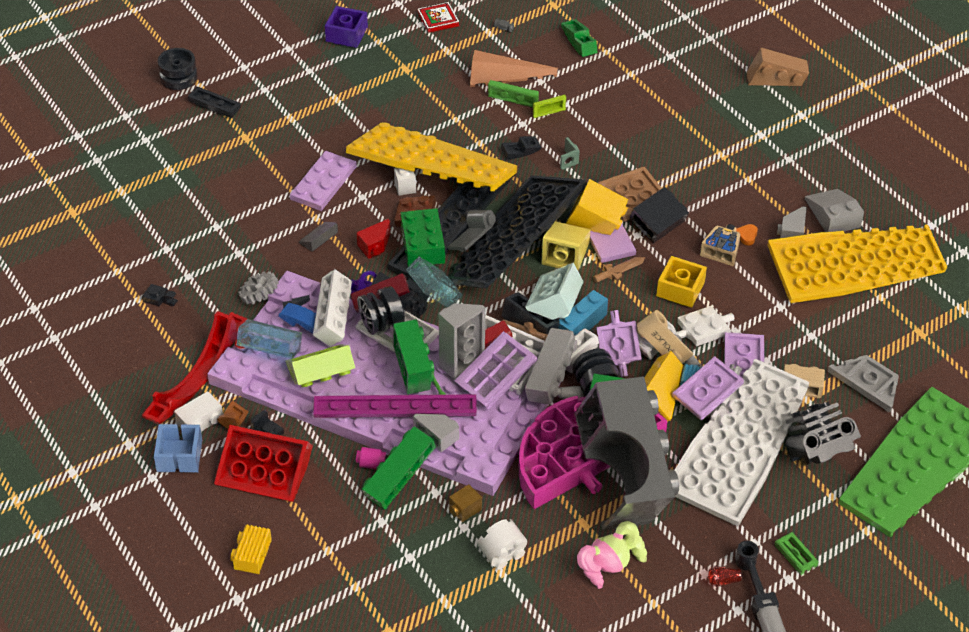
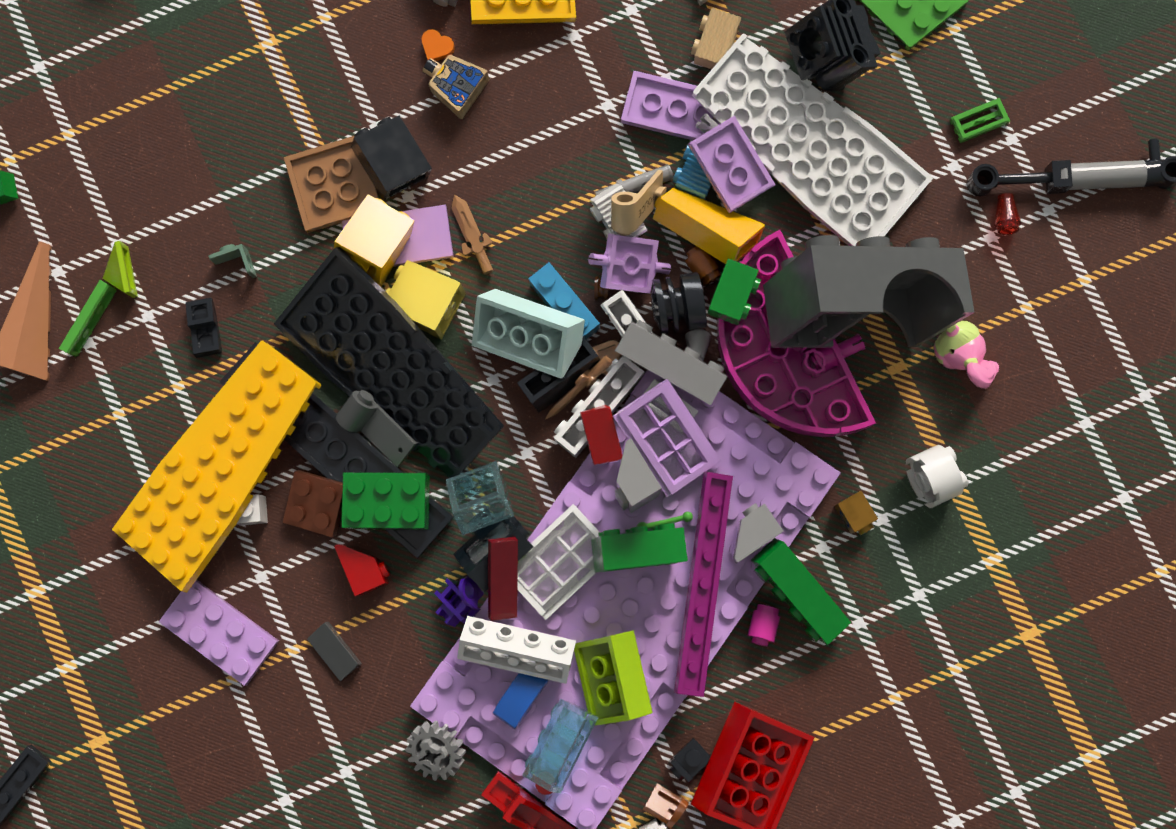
camera: 70 degrees left, 35 degrees up
yellow brick [231,524,271,574] -> none
black bar [282,294,310,309] -> none
black wheel [357,286,405,335] -> none
yellow brick [656,256,707,308] -> none
white plate [675,306,734,346] -> none

